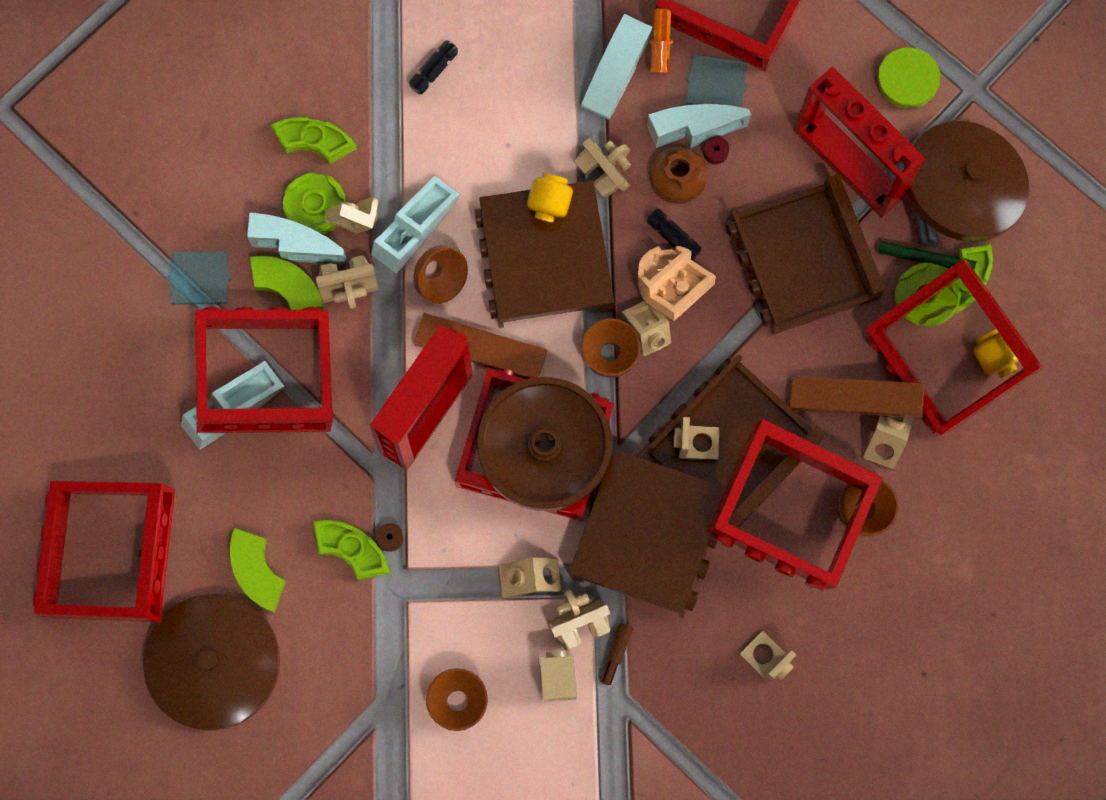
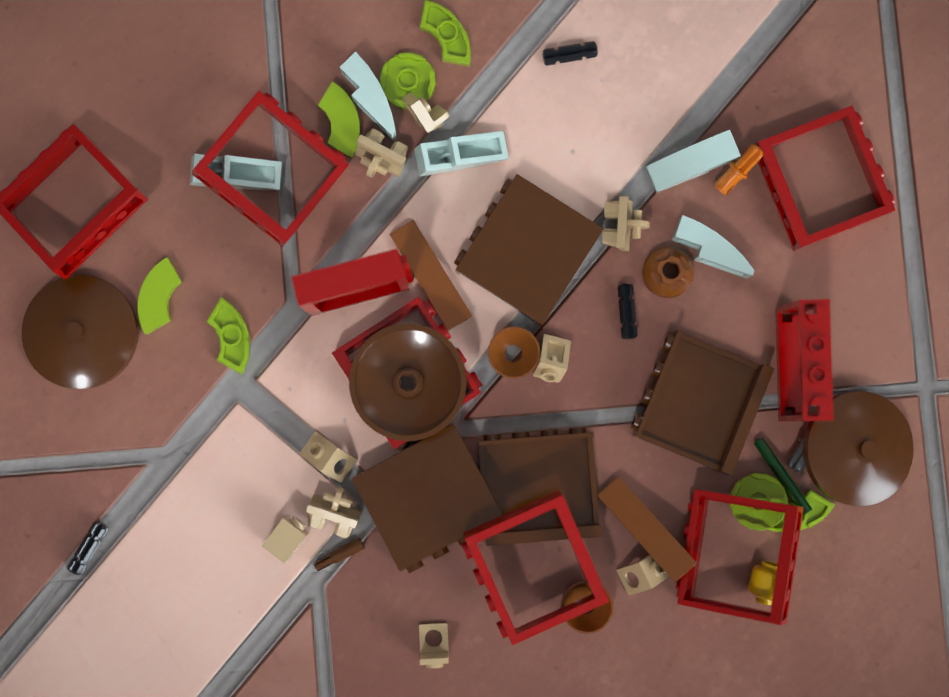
camera: 35 degrees right, 10 degrees up
clear light blue piece [168,251,232,305] -> none
reddish brown piece [376,524,403,552] -> none
dark orange piece [413,245,468,304] -> none
dark orange piece [426,668,488,731] -> none
yellow head [527,173,573,223] -> none
light nougat slope [638,246,716,321] -> none
tan bracket [673,417,719,460] -> none
clear light blue piece [686,55,747,107] -> none
dark red piece [703,136,729,165] -> none
lime tile [877,47,941,109] -> none

